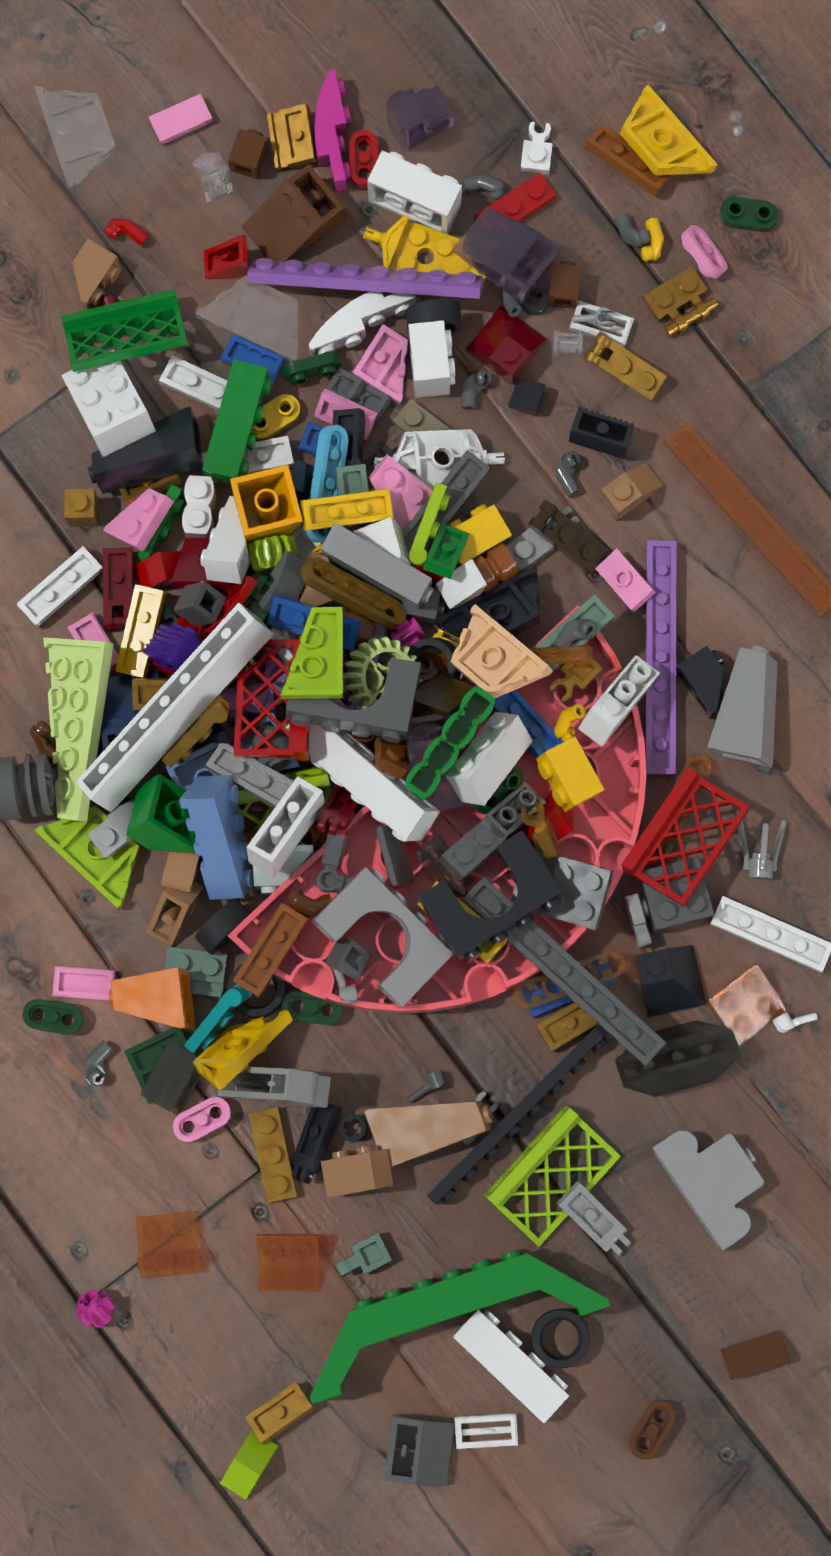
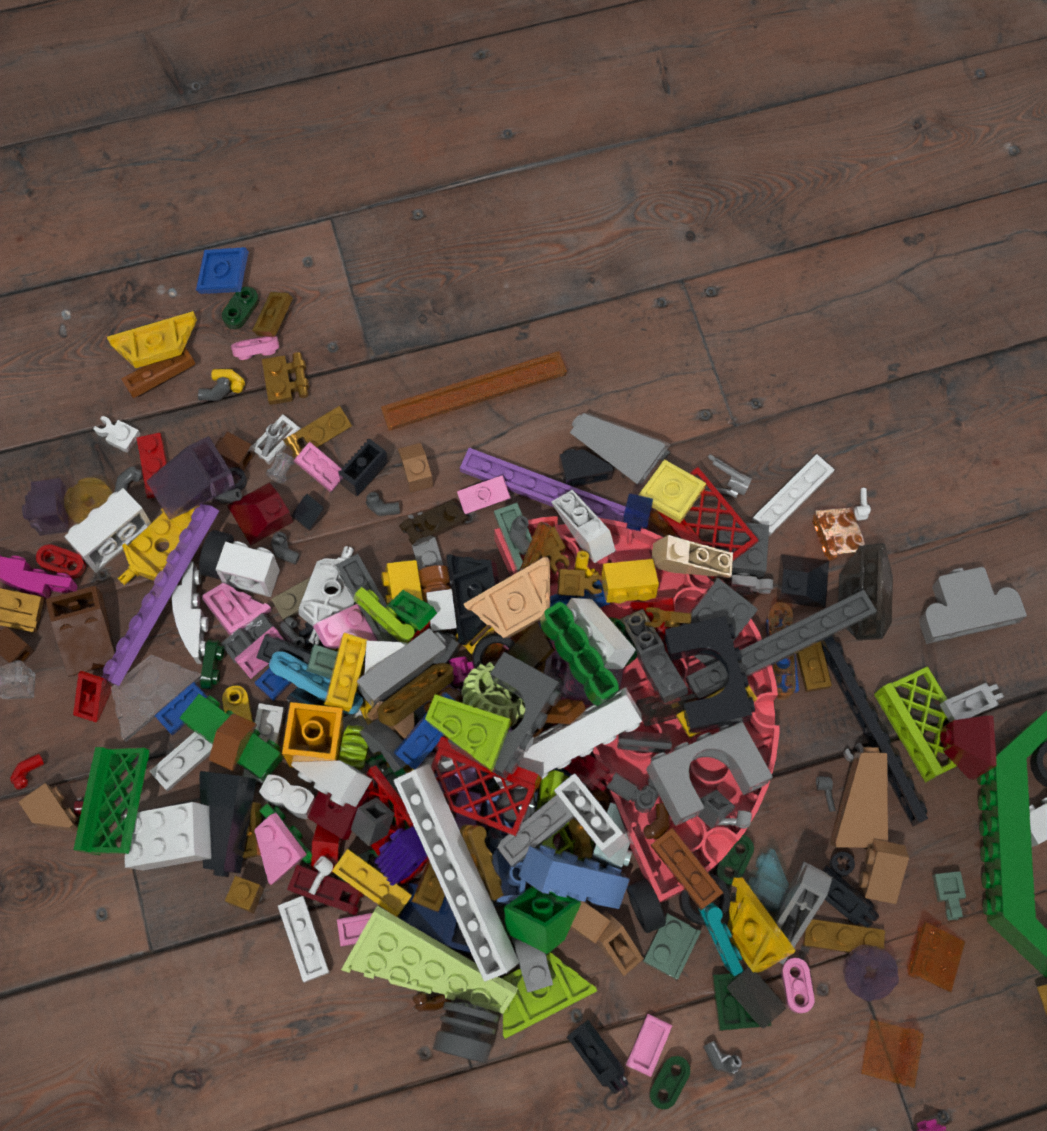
camera: 75 degrees left, 10 degrees down
orange slope [109,967,196,1031] -> none
none -> clear yellow plate [64,478,113,524]
none -> blue plate [196,247,249,294]
none -> dark orange slope [209,713,257,771]
none -> pearl gold plate [252,292,293,337]
none -> dark grey arm [280,616,305,648]
none -> bright pink plate [294,442,342,492]
none -> white hand [309,856,333,895]
none -> pearl gold plate [557,569,602,597]
none -> black hinge [566,1020,628,1094]
none -> clear blue bracket [622,493,653,532]
none -> light yellow plate [638,459,706,523]
none -> tan slope [652,535,733,578]
none -> clear light blue slope [747,848,789,913]
none -> clear purple plate [843,945,899,1001]
none -> dark red slope [940,715,997,780]

